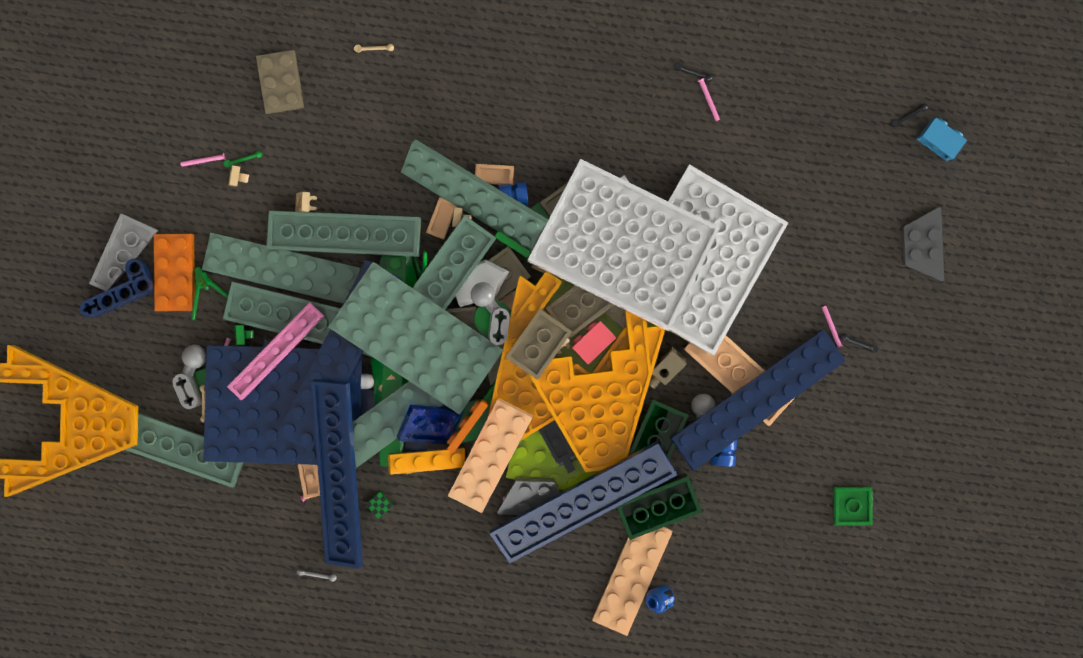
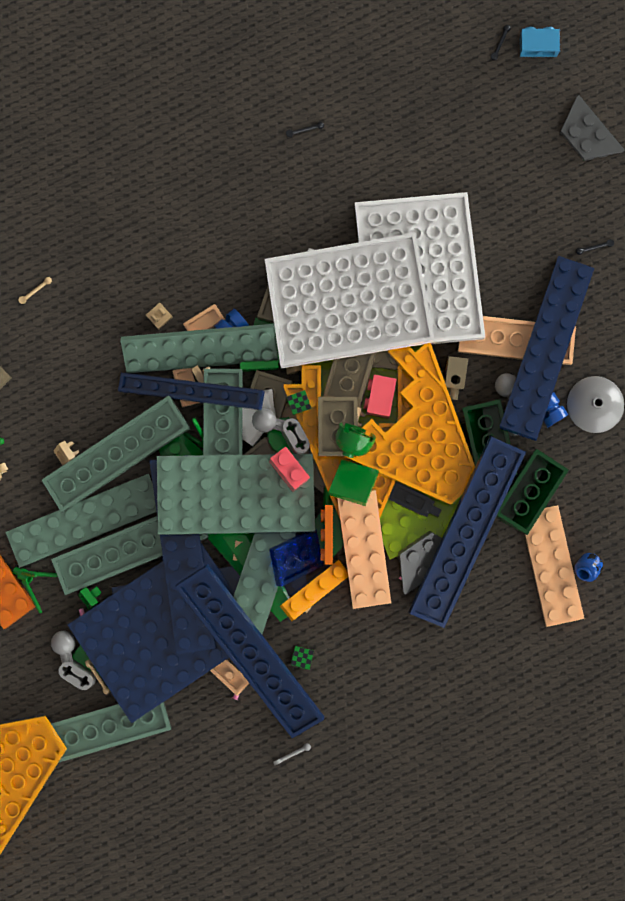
camera: 30 degrees left, 5 degrees down
bright pink tile [227,302,324,400] -> none
white hinge [361,374,374,389] -> none
bright pink piece [697,78,720,121] -> none
bright pink piece [822,306,843,348] -> none
none -> dark blue tile [118,372,265,411]
none -> tan tile [146,303,173,329]
none -> coral brick [269,447,310,492]
none -> tile [287,390,311,415]
none -> green tile [329,459,379,506]
none -> green cylinder [335,423,376,458]
none -> light grey dish [567,376,624,433]

